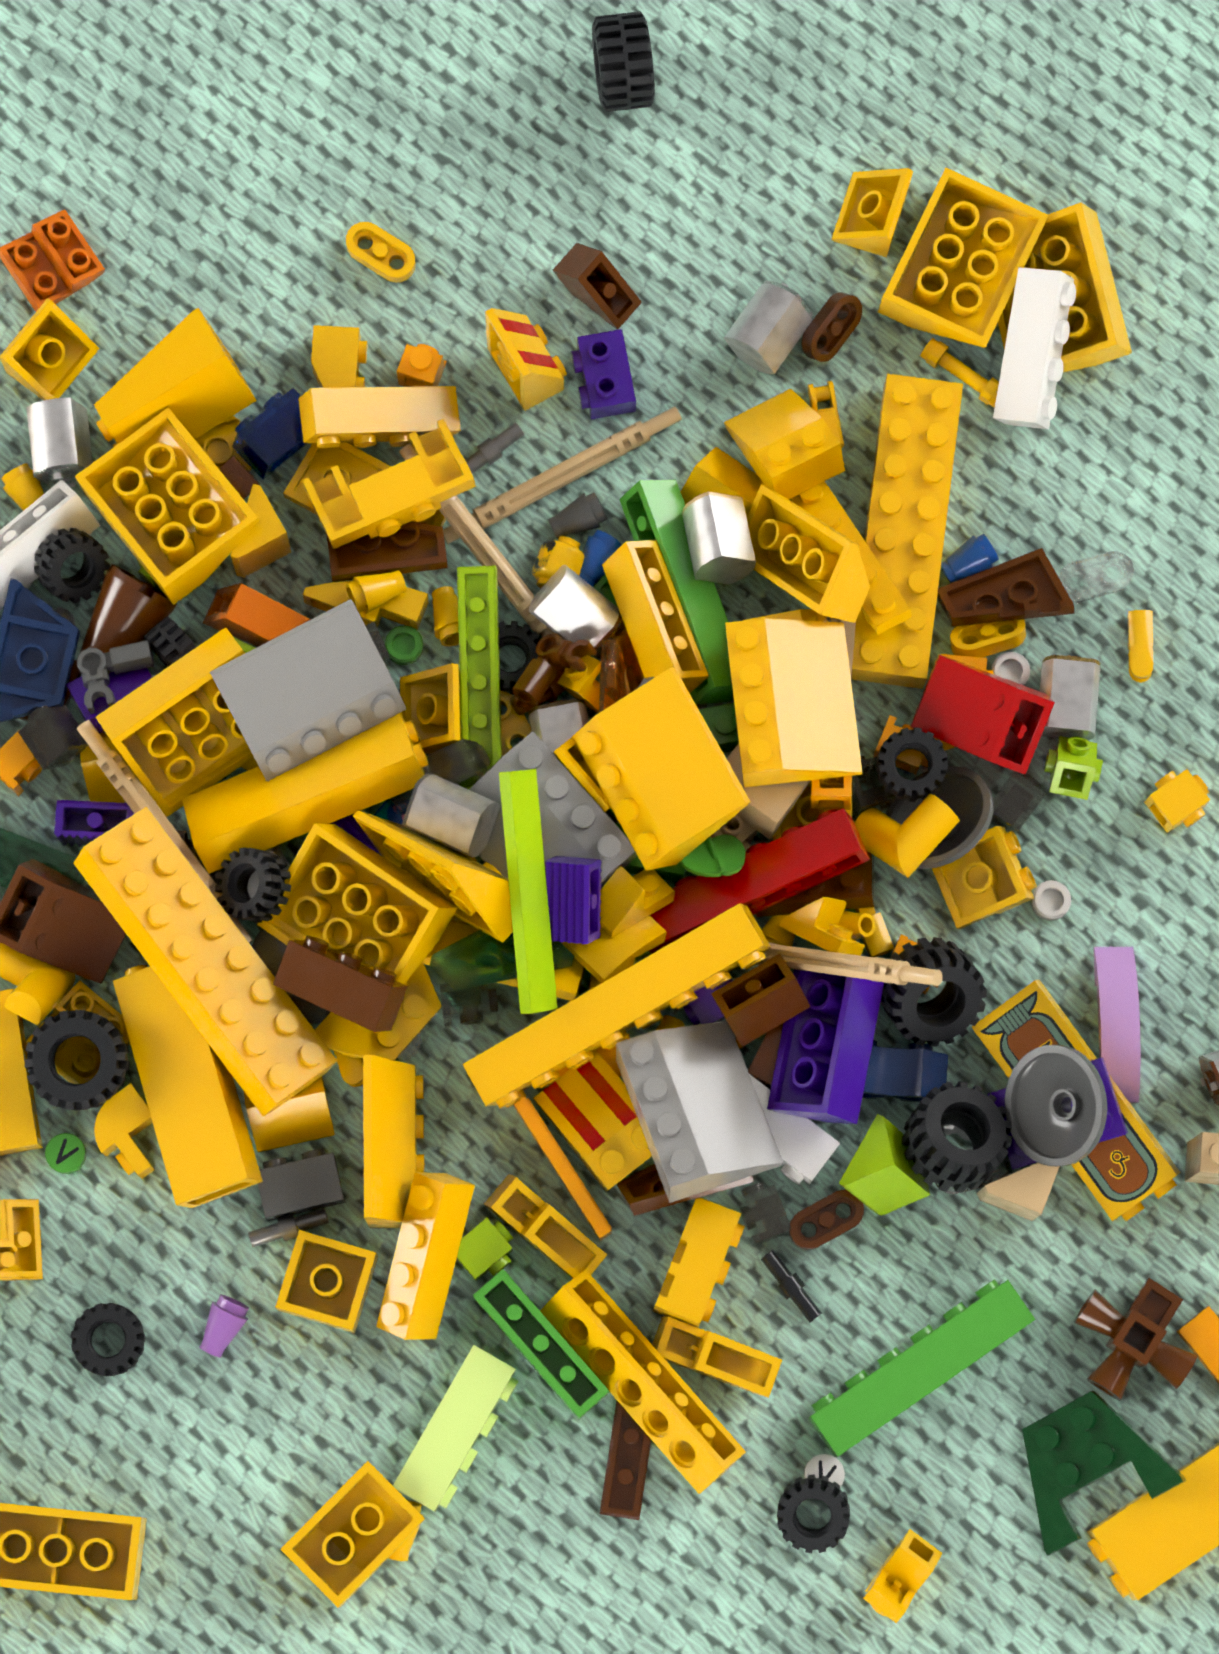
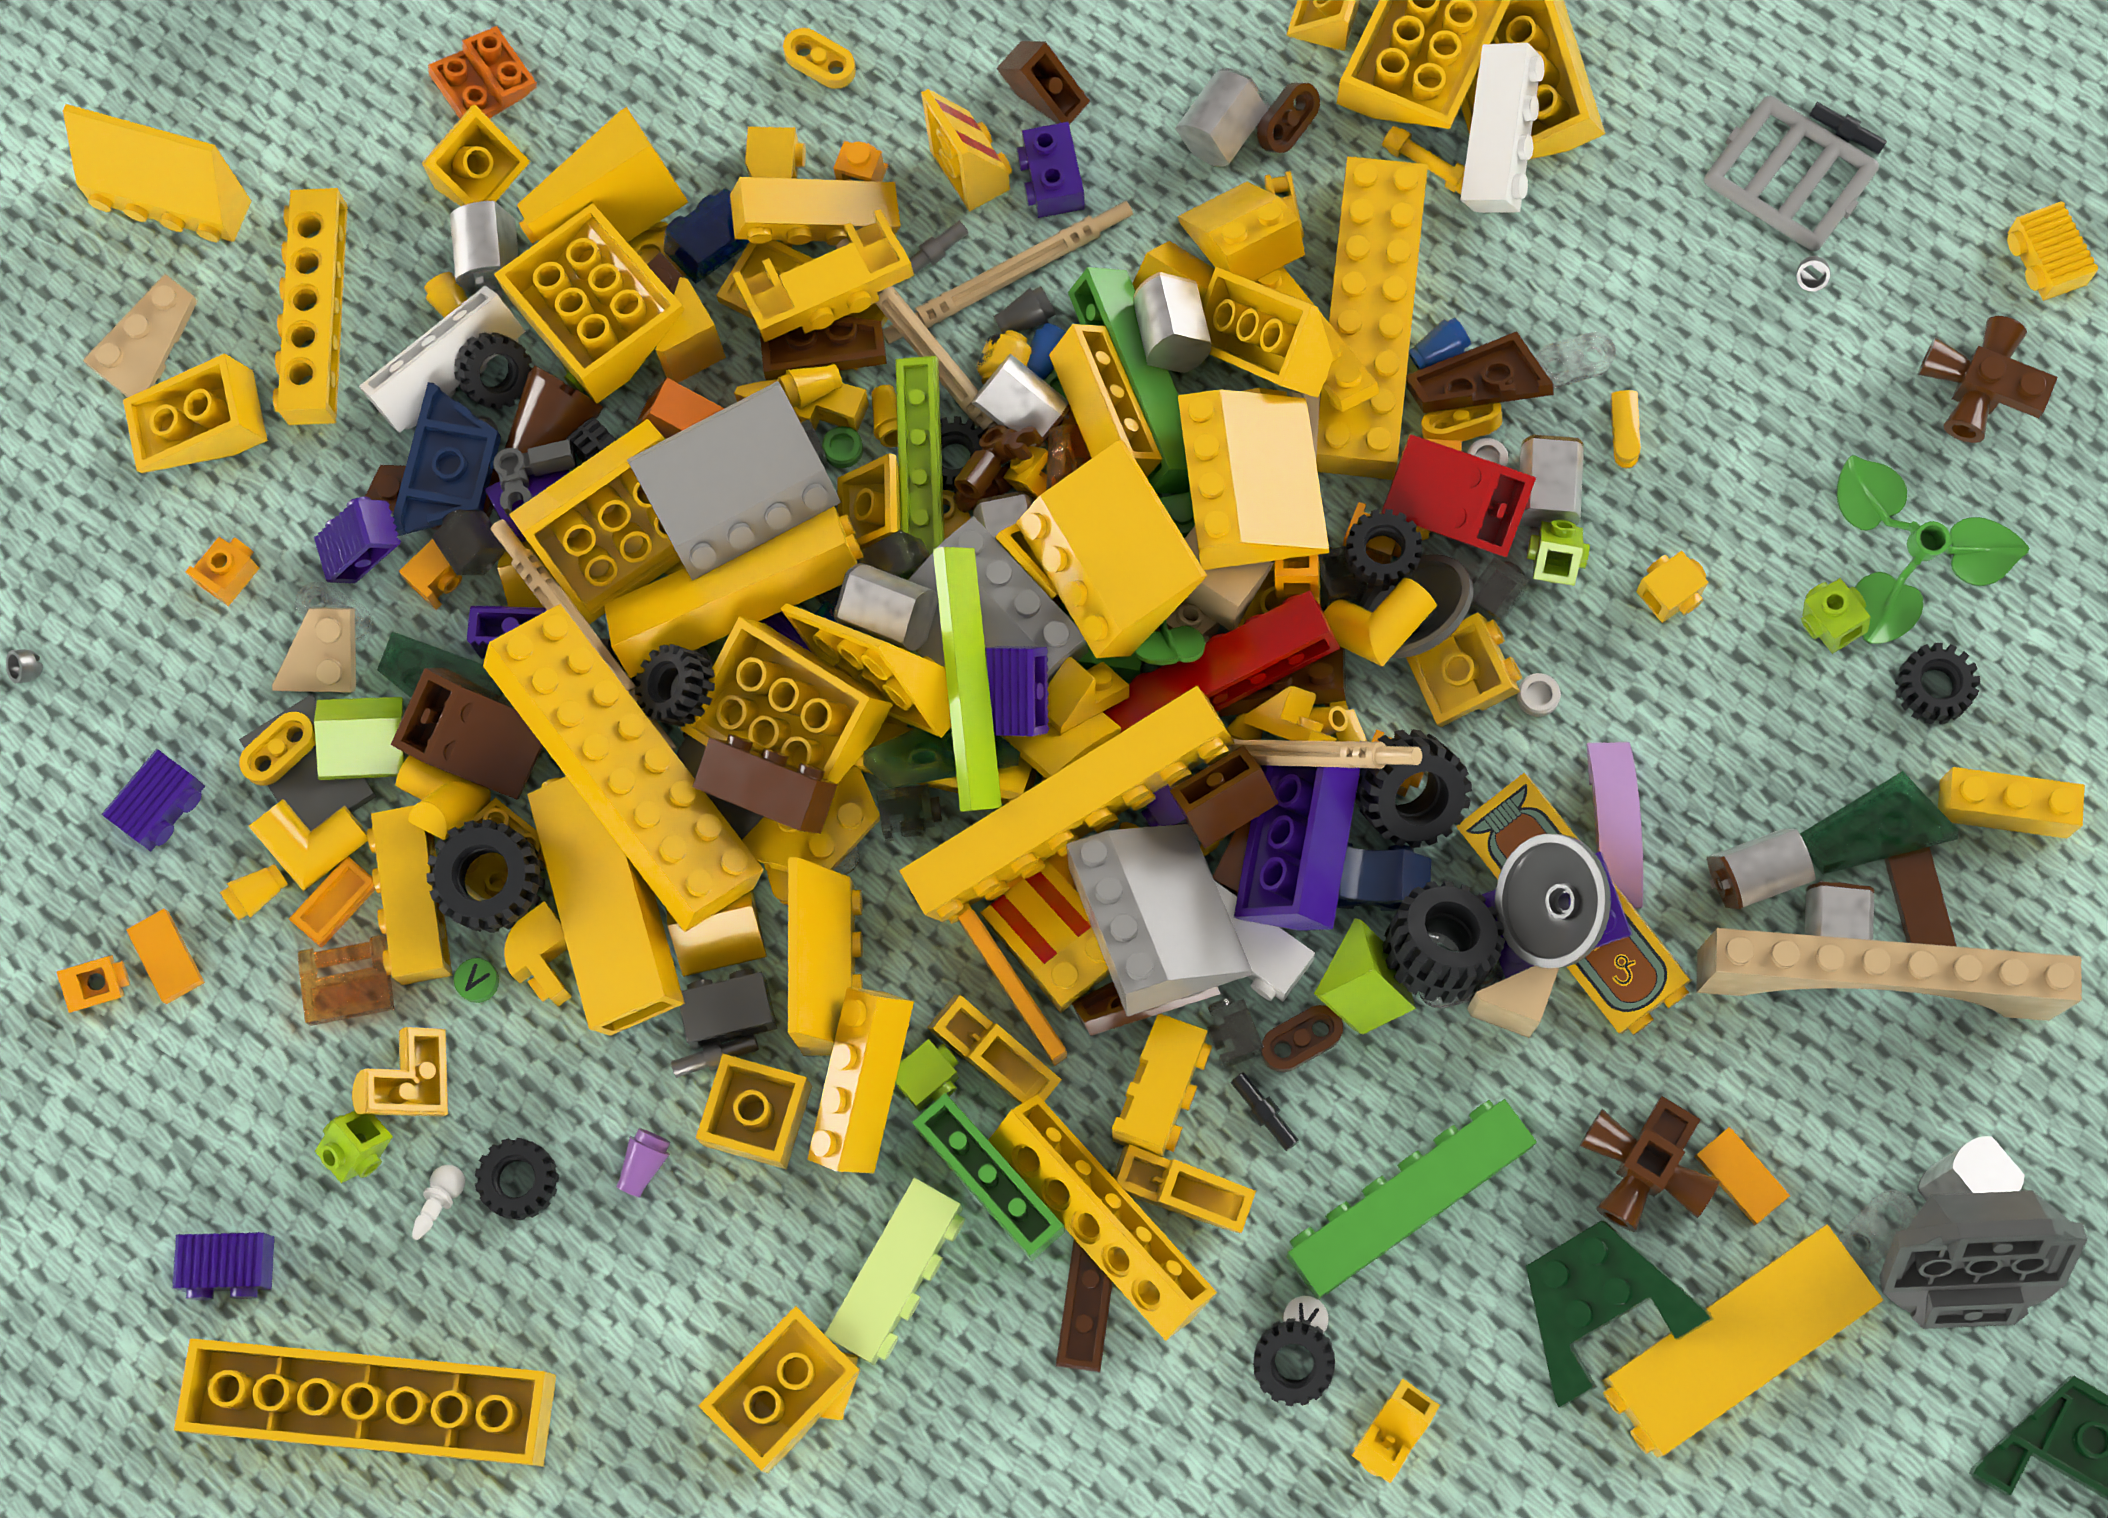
camera: 10 degrees right, 5 degrees down
none -> white bar [412,1165,465,1240]

